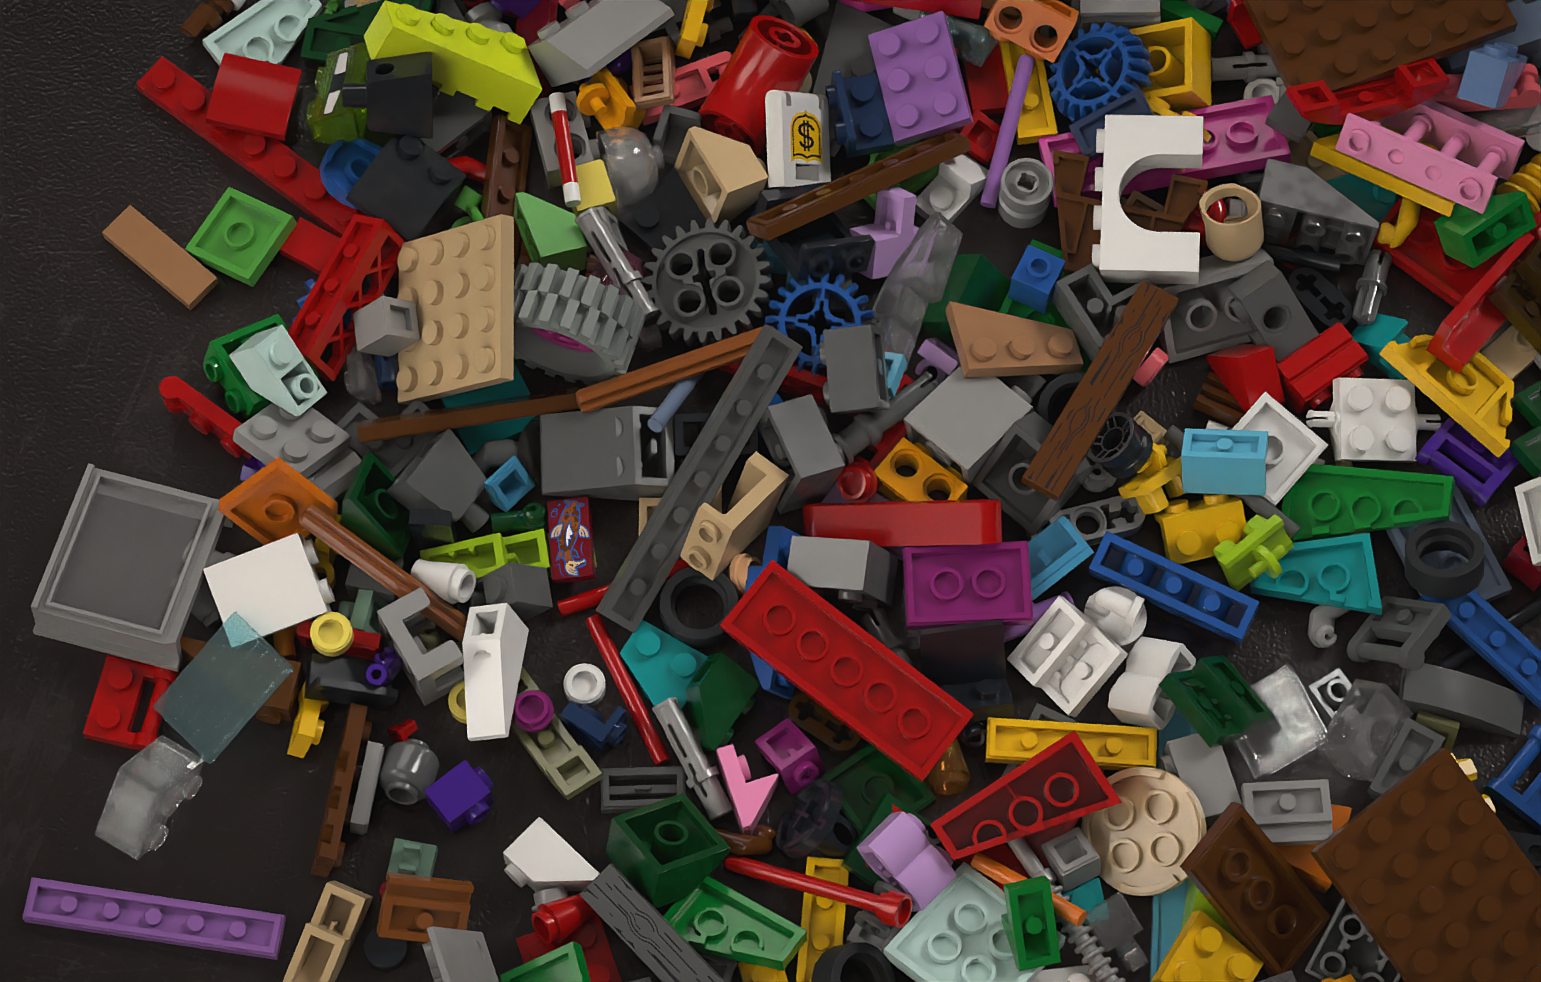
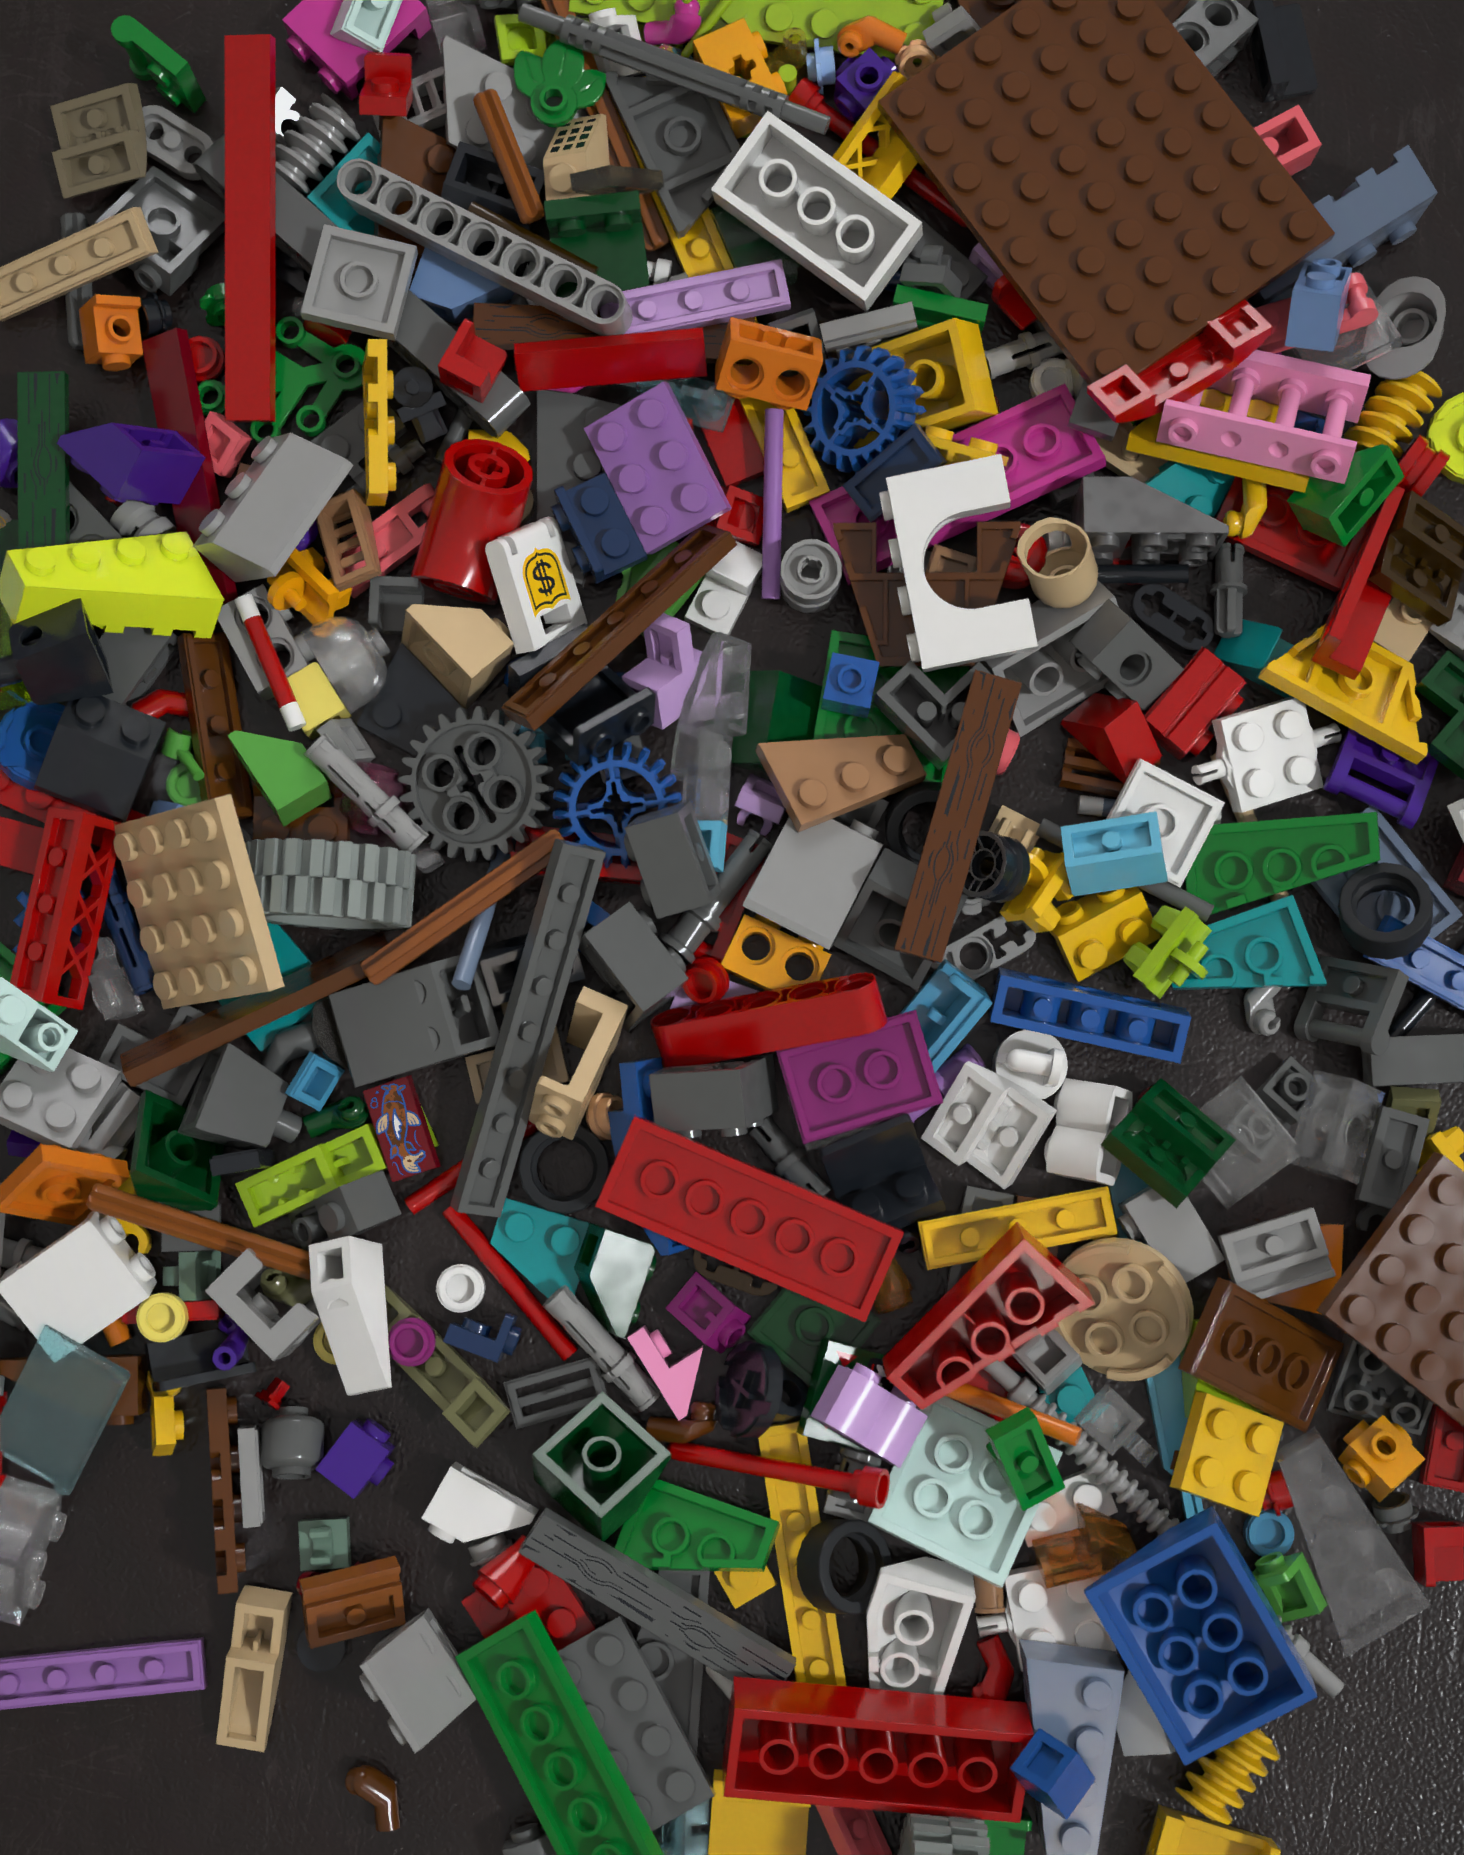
camera: 10 degrees left, 15 degrees up
light grey panel [353,296,420,357] -> none
white cone [410,559,476,604] -> none

